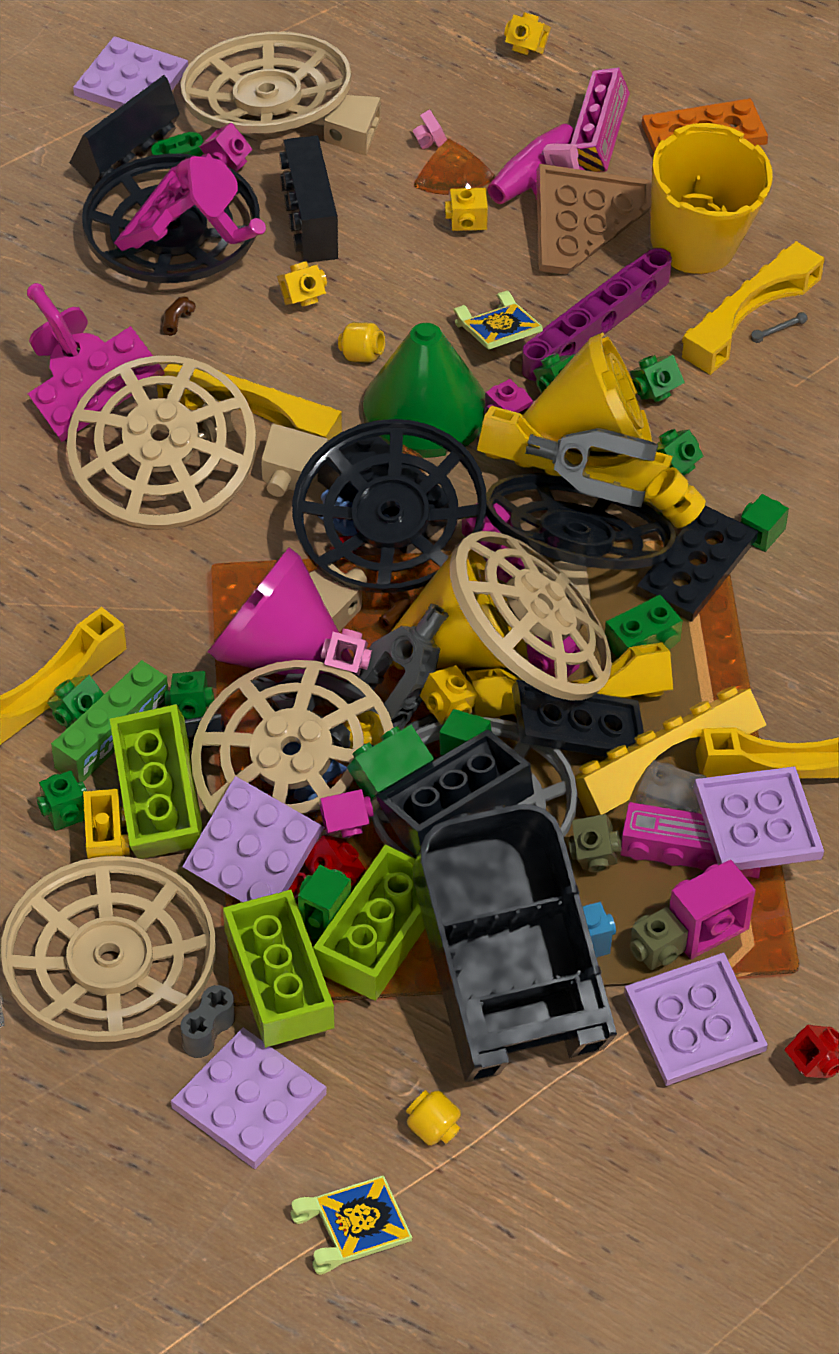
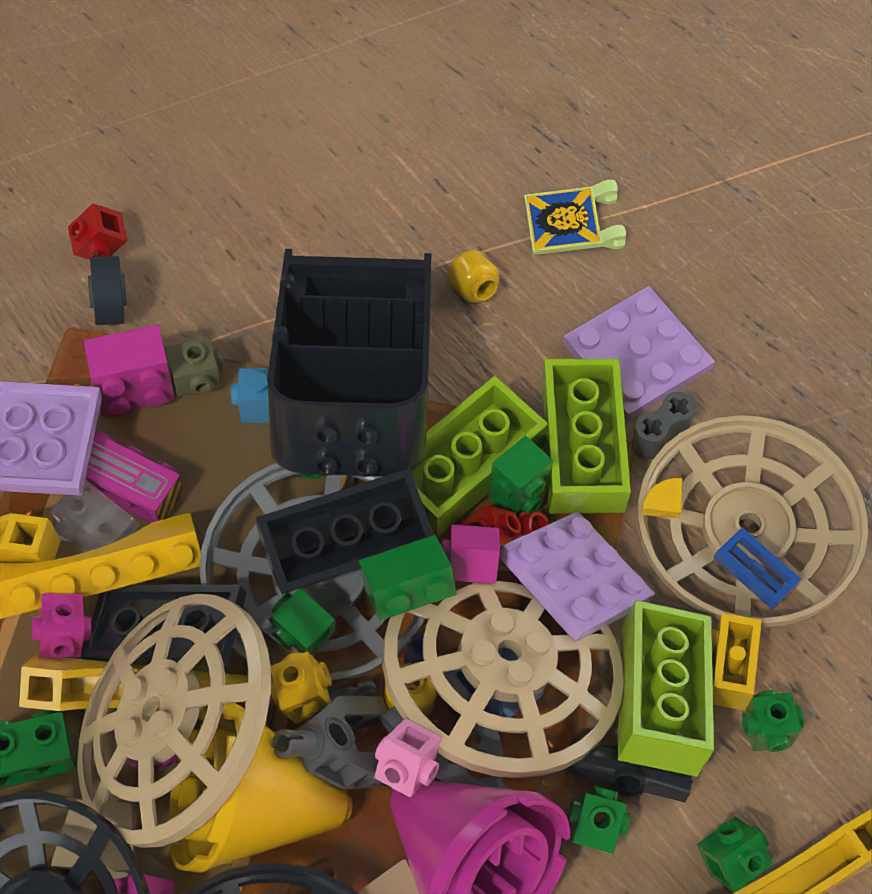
camera: 165 degrees left, 10 degrees up
bright green brick [51,660,168,782] -> none
olive brick [569,814,622,872] -> none
lavender plate [624,952,768,1086] -> none
none -> dark pink brick [31,593,91,658]
none -> black wheel [88,256,127,325]
none -> yellow tile [641,478,682,518]
none -> blue tile [714,527,801,610]

